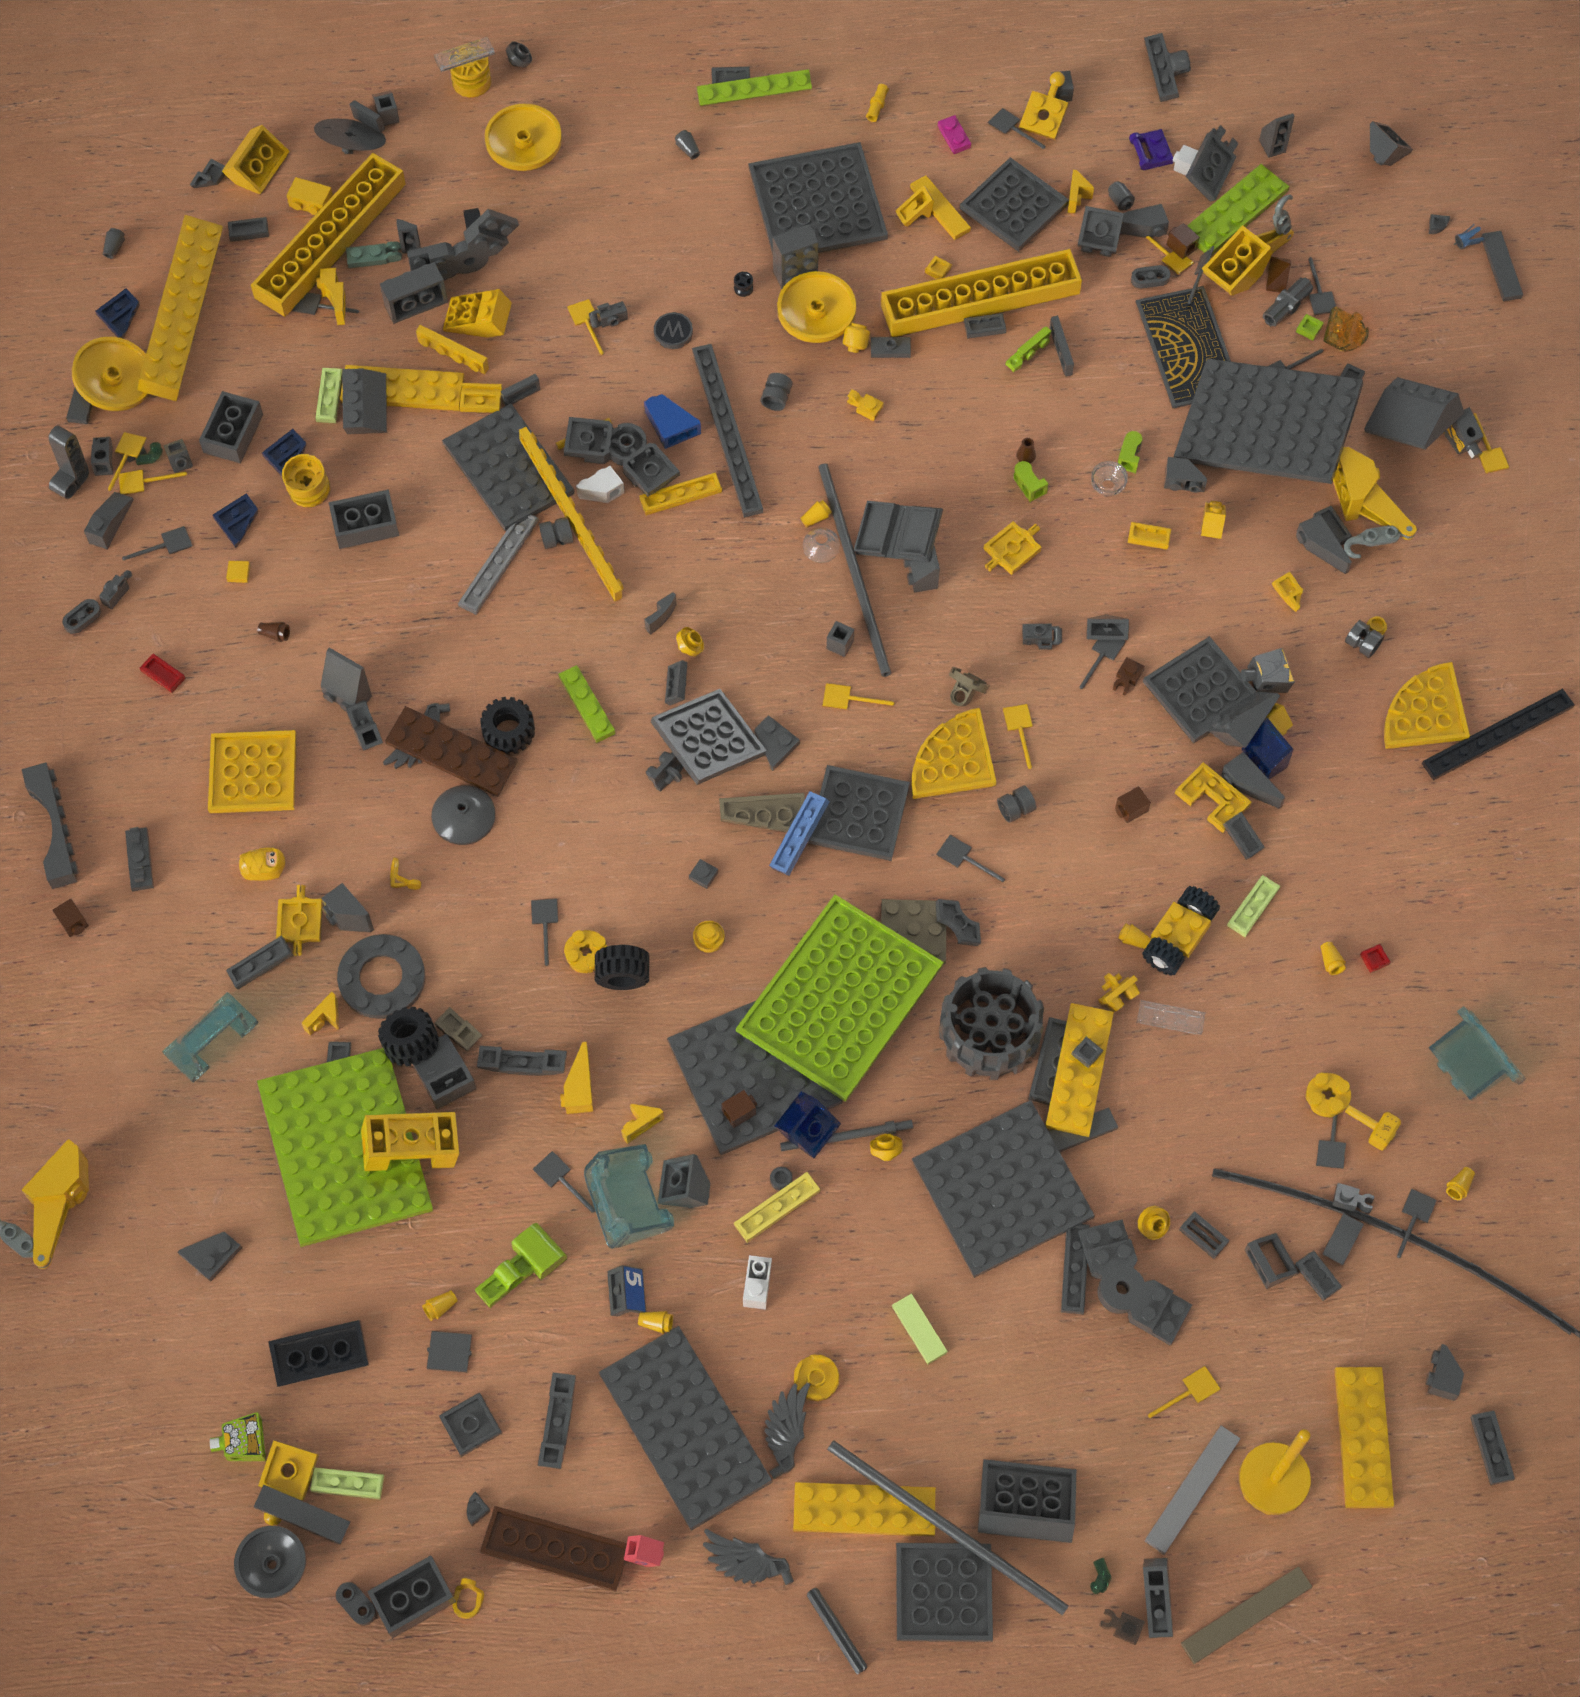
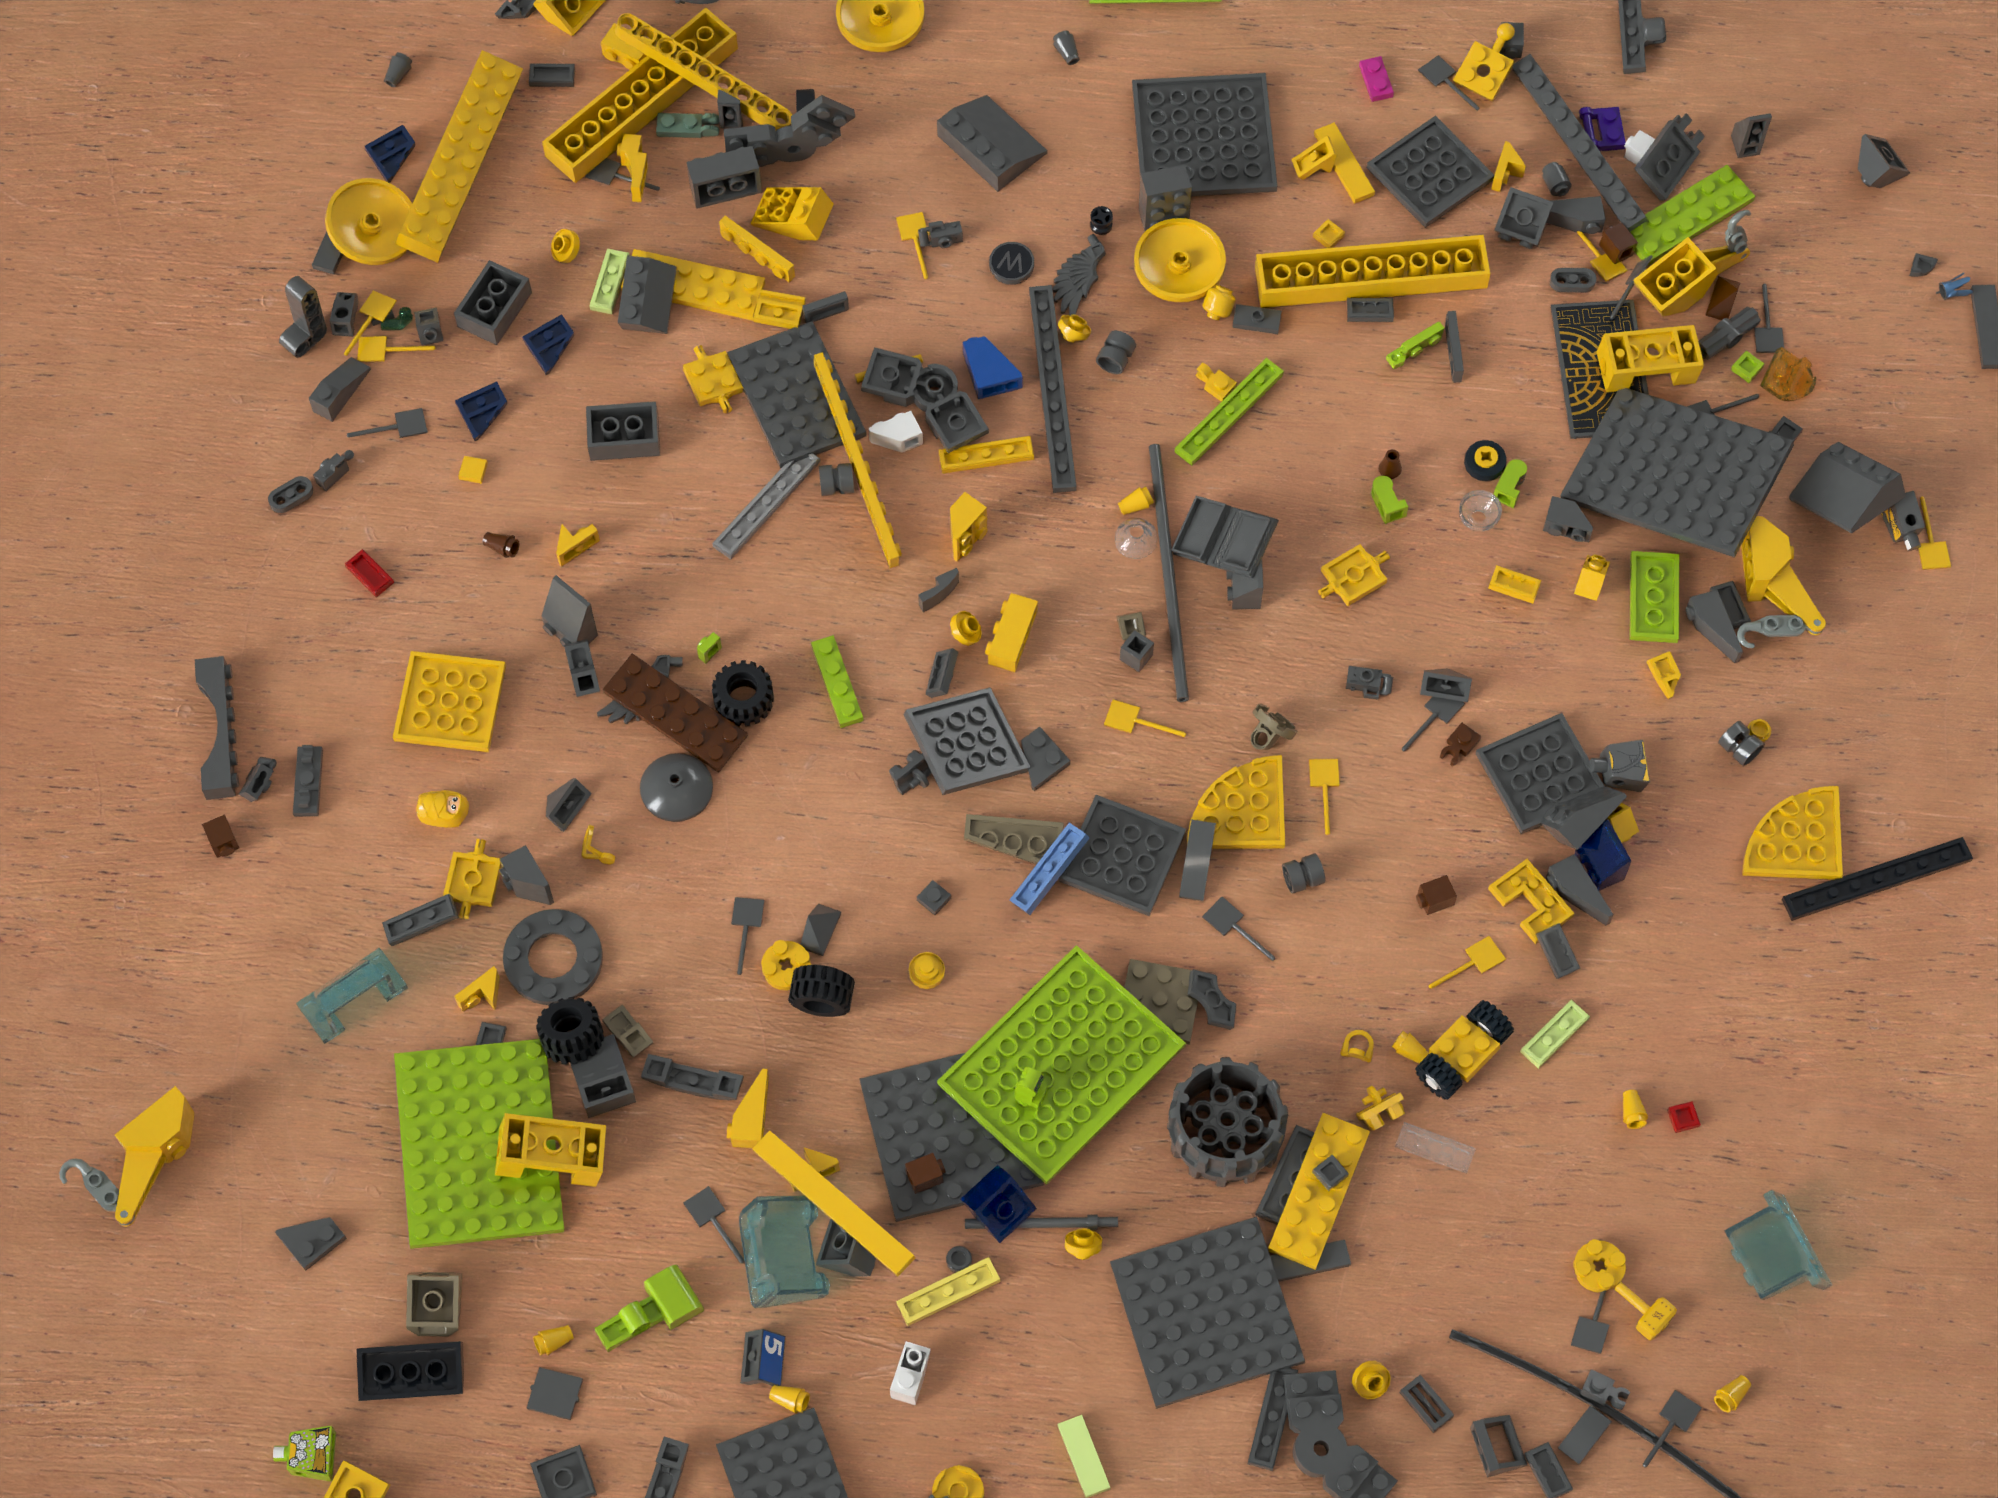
camera: 10 degrees right, 0 degrees up
yellow wheel [282,454,330,507] -> none
yellow pin [866,84,889,122] -> none
none -> dark grey piece [239,757,277,802]
none -> dark tan slope [406,1272,462,1336]
none -> dark grey slope [546,778,592,832]
none -> yellow plate [551,229,580,263]
none -> yellow slope [556,524,600,567]
none -> yellow beam [615,13,792,131]
none -> yellow plate [683,345,743,414]
none -> lime plate [697,632,722,664]
none -> yellow tile [752,1130,915,1277]
none -> dark grey slope [800,904,841,956]
none -> dark grey slope [937,95,1047,192]
none -> yellow slope [950,492,988,562]
none -> yellow brick [985,593,1038,672]
none -> lime leg [1015,1067,1047,1109]
none -> dark grey animal [1052,234,1106,316]
none -> yellow plate [1058,314,1091,343]
none -> dark tan slope [1116,612,1146,640]
none -> lime plate [1175,358,1284,466]
none -> dark grey slope [1179,819,1216,901]
none -> yellow piece [1340,1030,1374,1063]
none -> yellow piece [1429,936,1506,989]
none -> black wheel [1464,440,1507,481]
none -> dark grey plate [1512,54,1647,232]
none -> yellow plate [1596,325,1704,392]
none -> lime plate [1629,551,1679,643]

